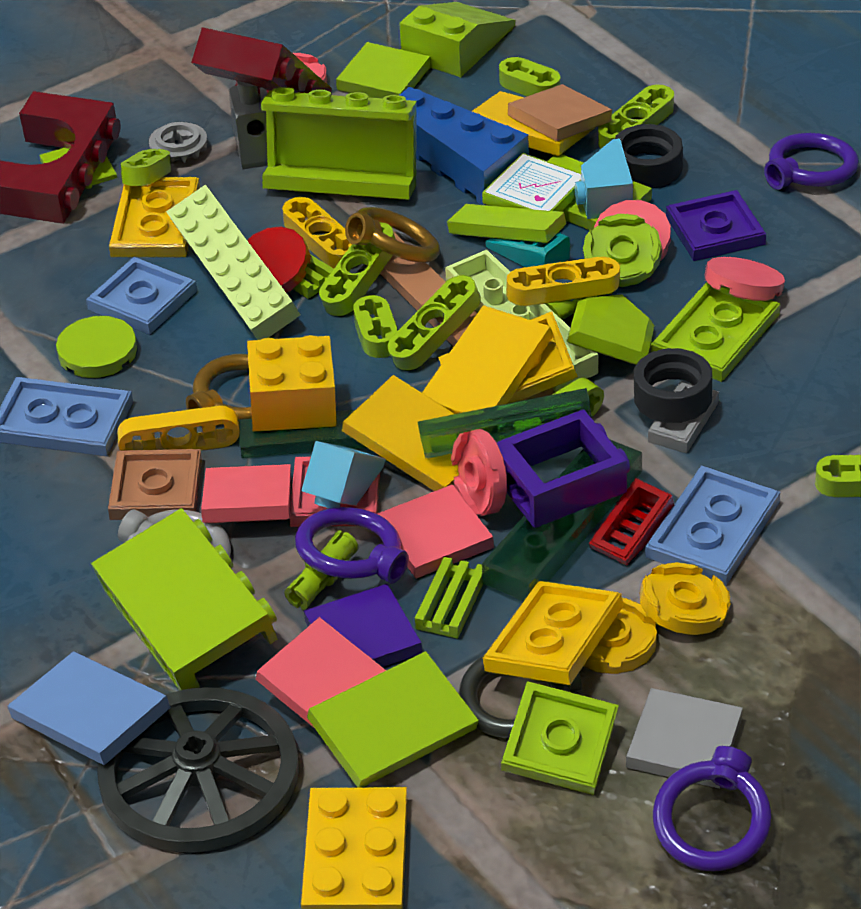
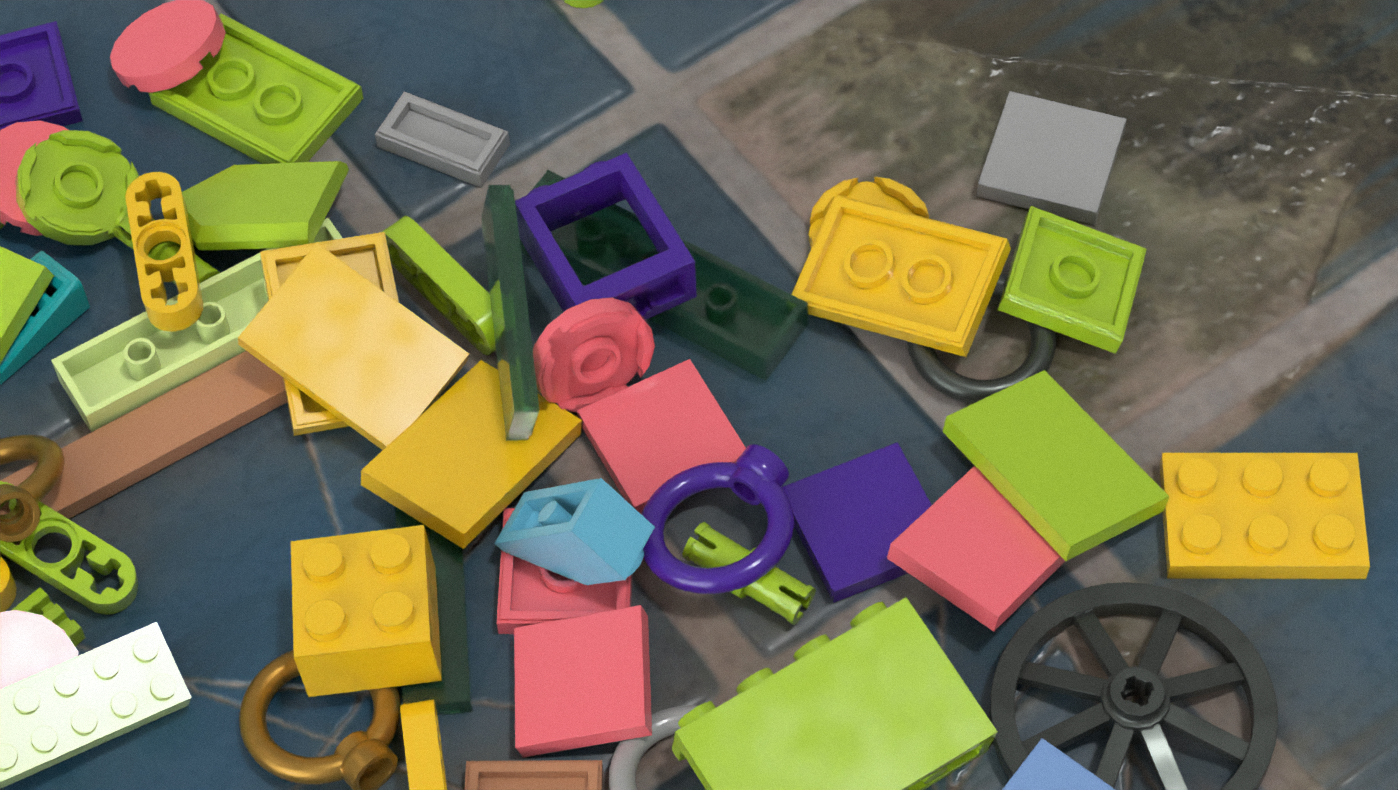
camera: 90 degrees left, 15 degrees up
lime beam [353,295,397,358] -> none
lime beam [388,275,481,370] -> none
lime tile [415,557,486,639] -> none
red slope [589,478,674,565] -> none
black tyre [634,348,712,423] -> none
yellow tile [639,562,731,635] -> none
medium blue tile [645,465,781,586] -> none
dark purple piece [653,746,771,871] -> none

